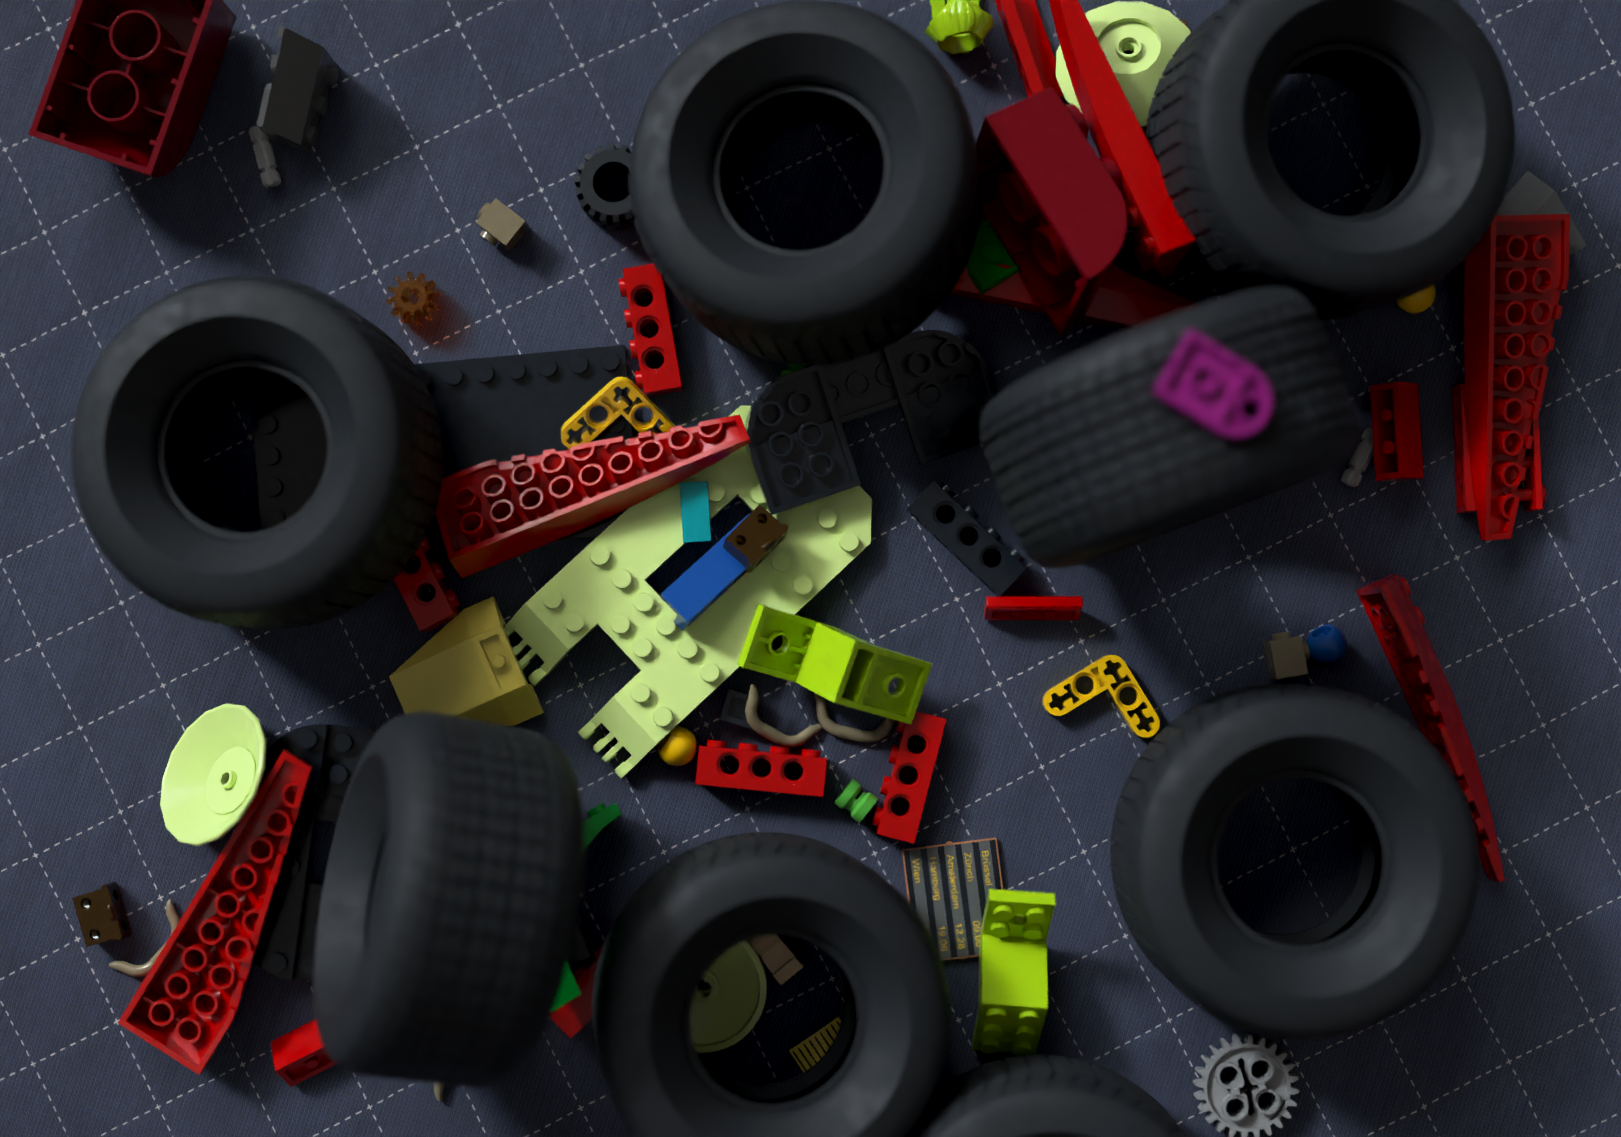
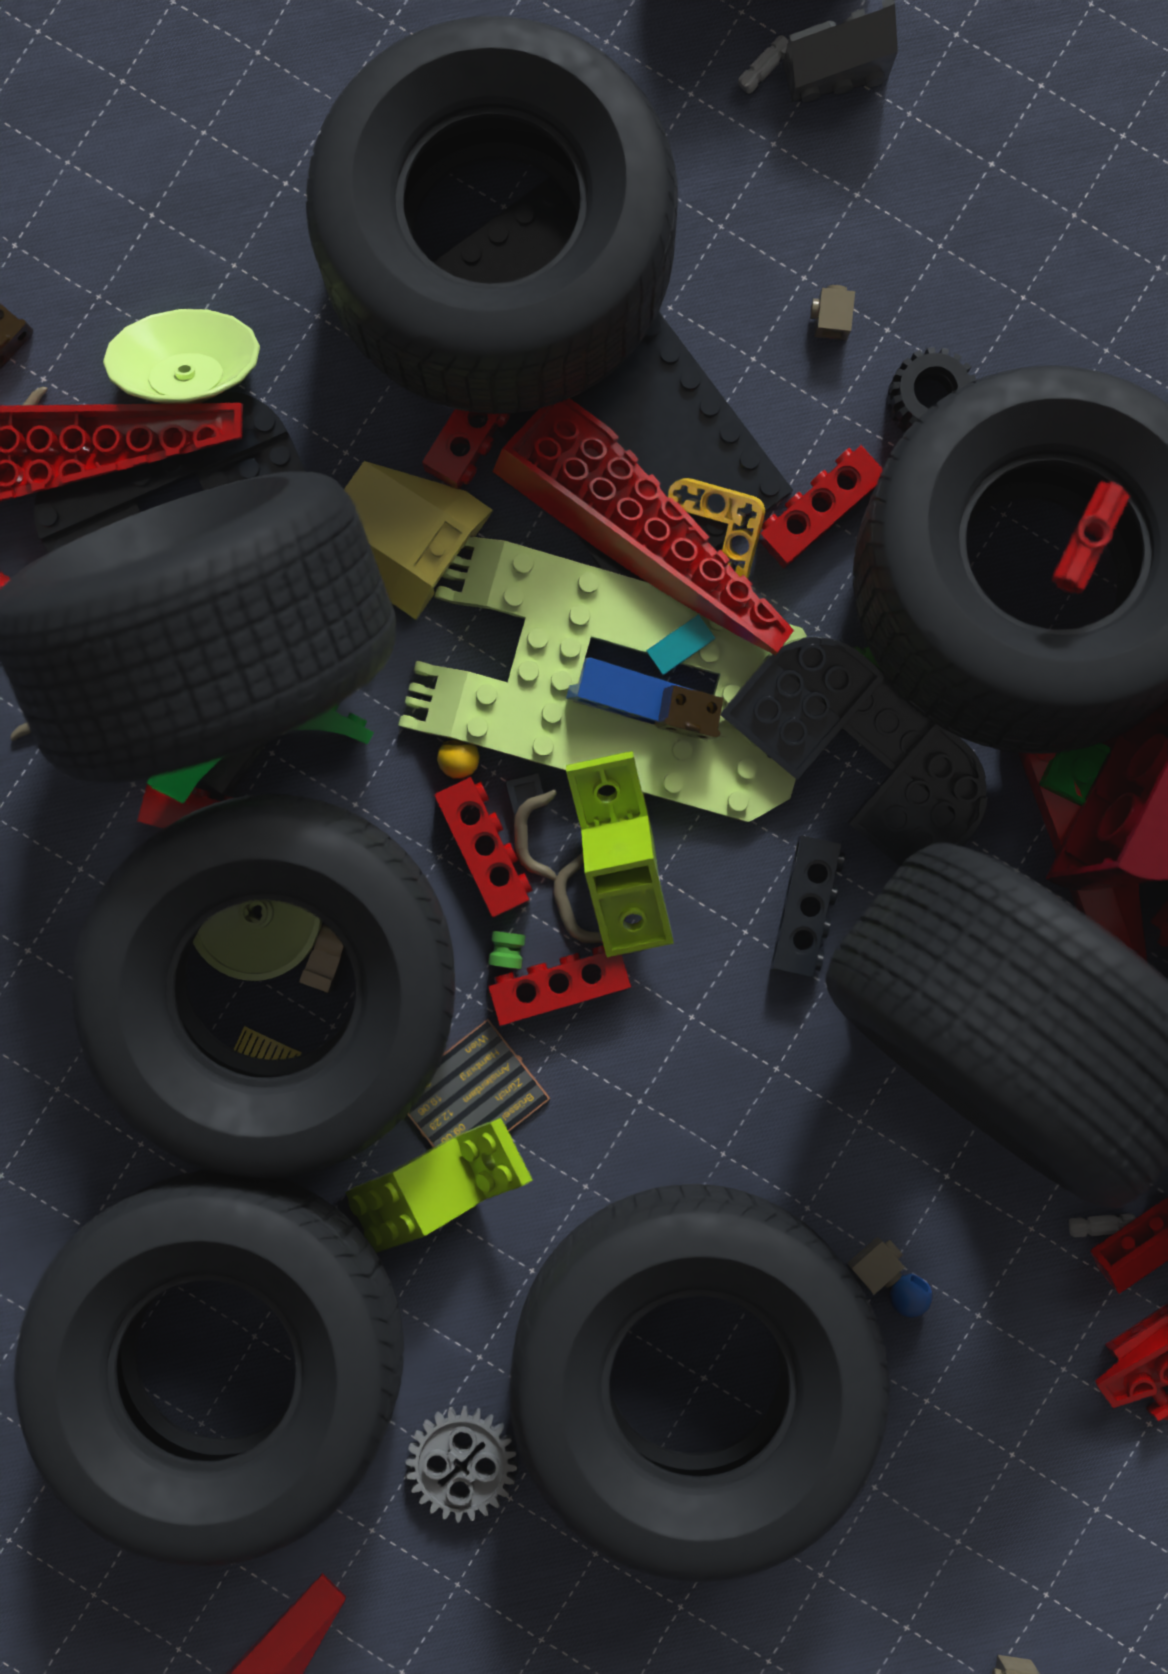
camera: 50 degrees right, 0 degrees up
clear orange gear [386,271,441,326] -> none
red tile [984,596,1083,620] -> none
yellow beam [1042,655,1160,738] -> none
magenta tile [1150,329,1272,438] -> none
red wedge [1356,573,1505,883] -> none
none -> red piece [1051,482,1129,594]

